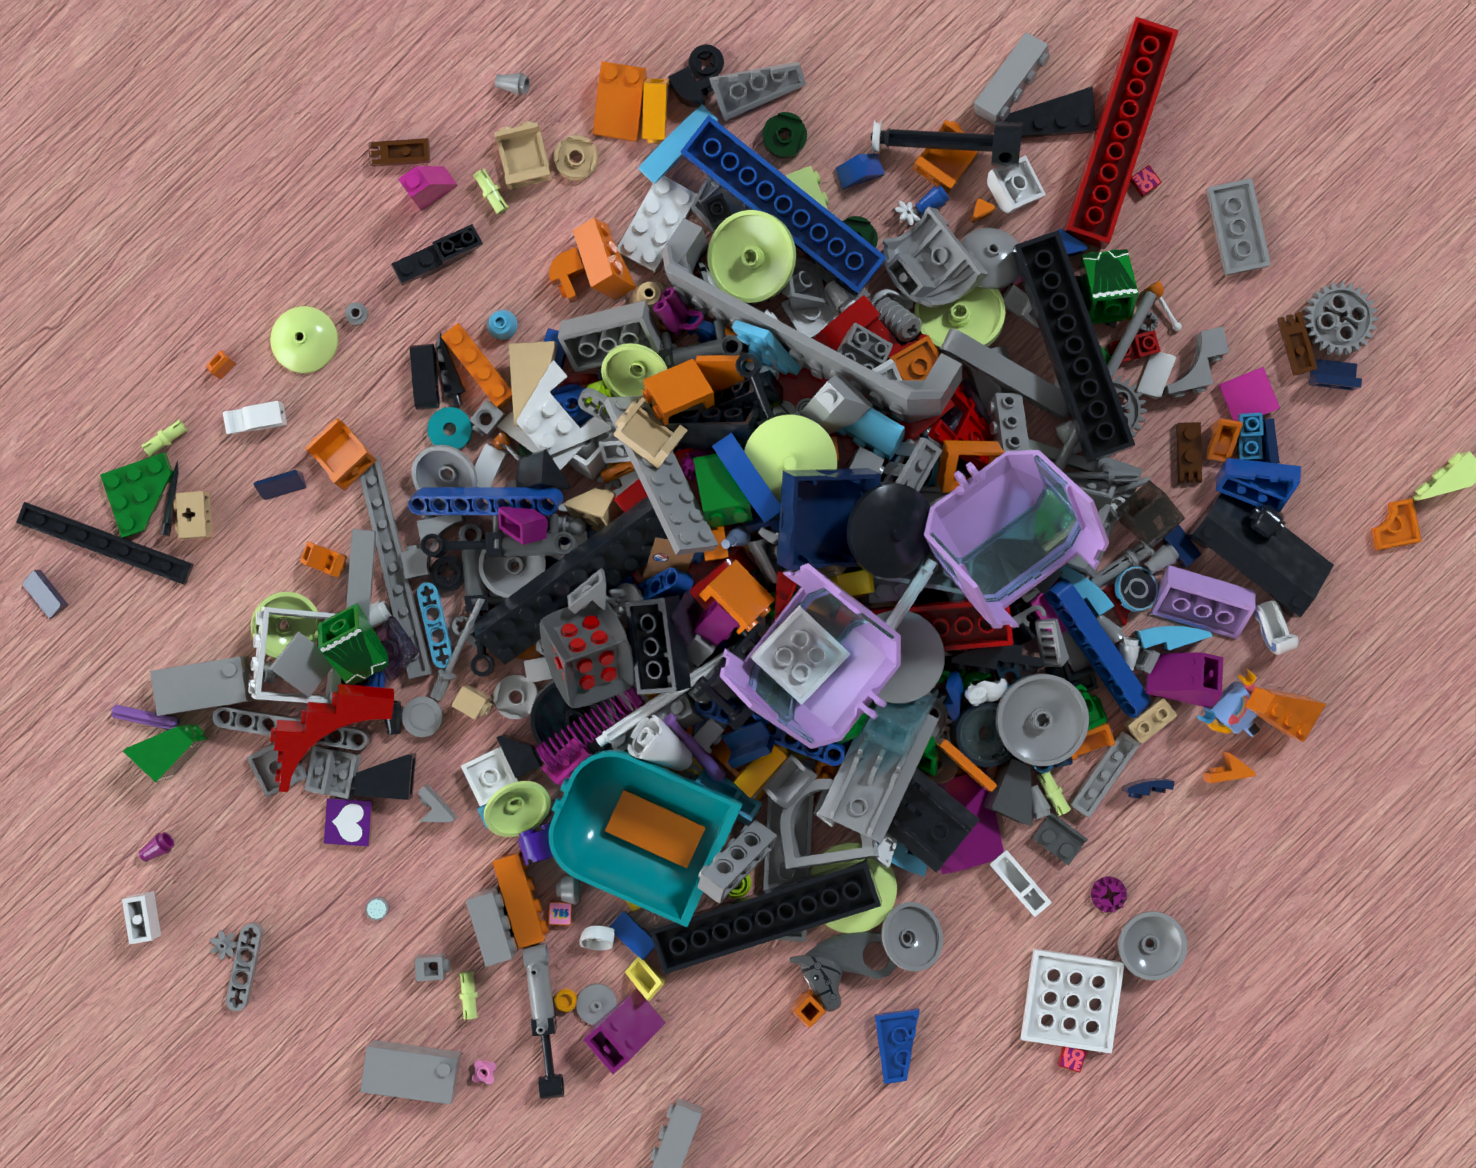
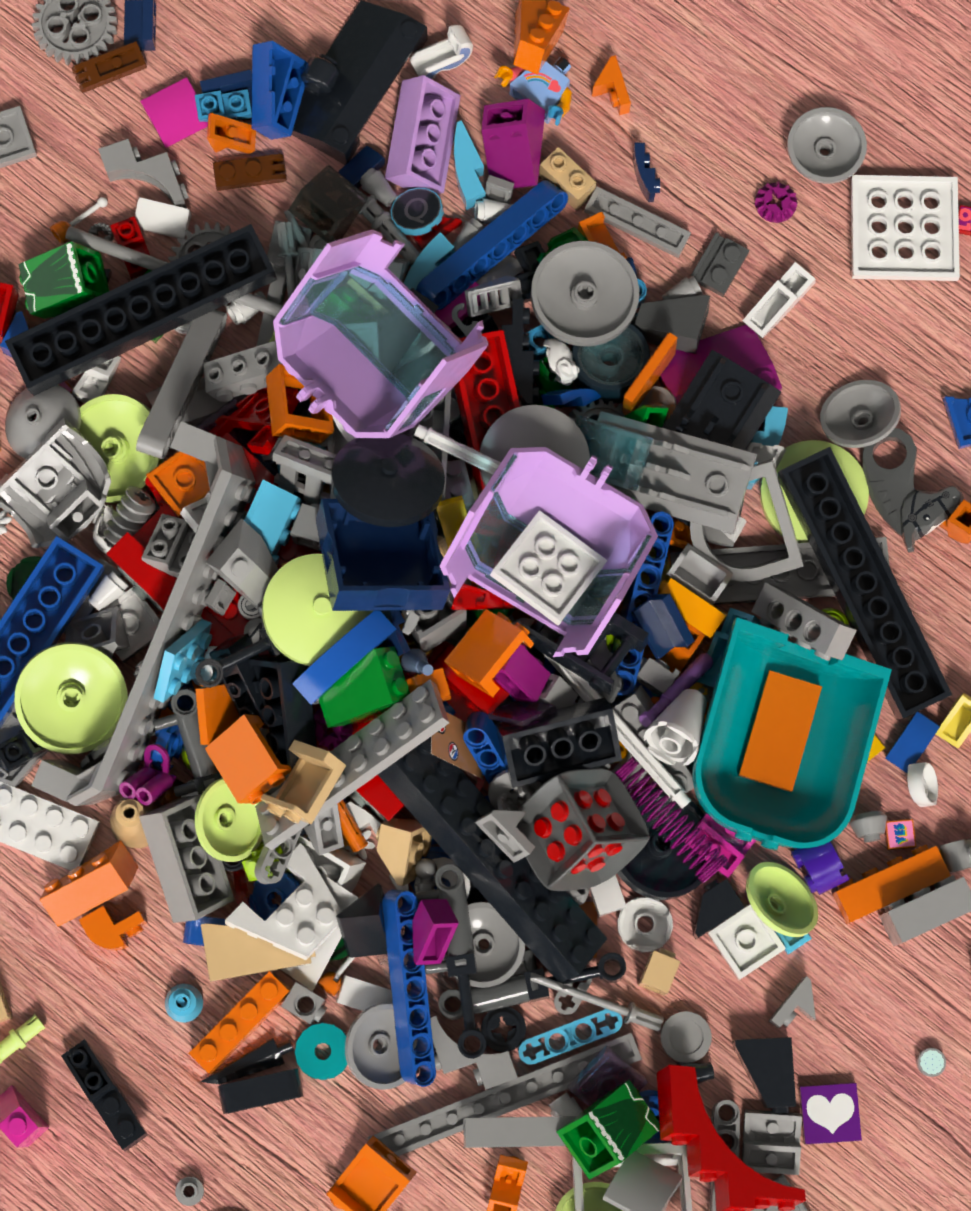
camera: 100 degrees left, 10 degrees down
yellowish green pin [1036,771,1071,816] -> none
none -> light grey tile [204,579,236,616]

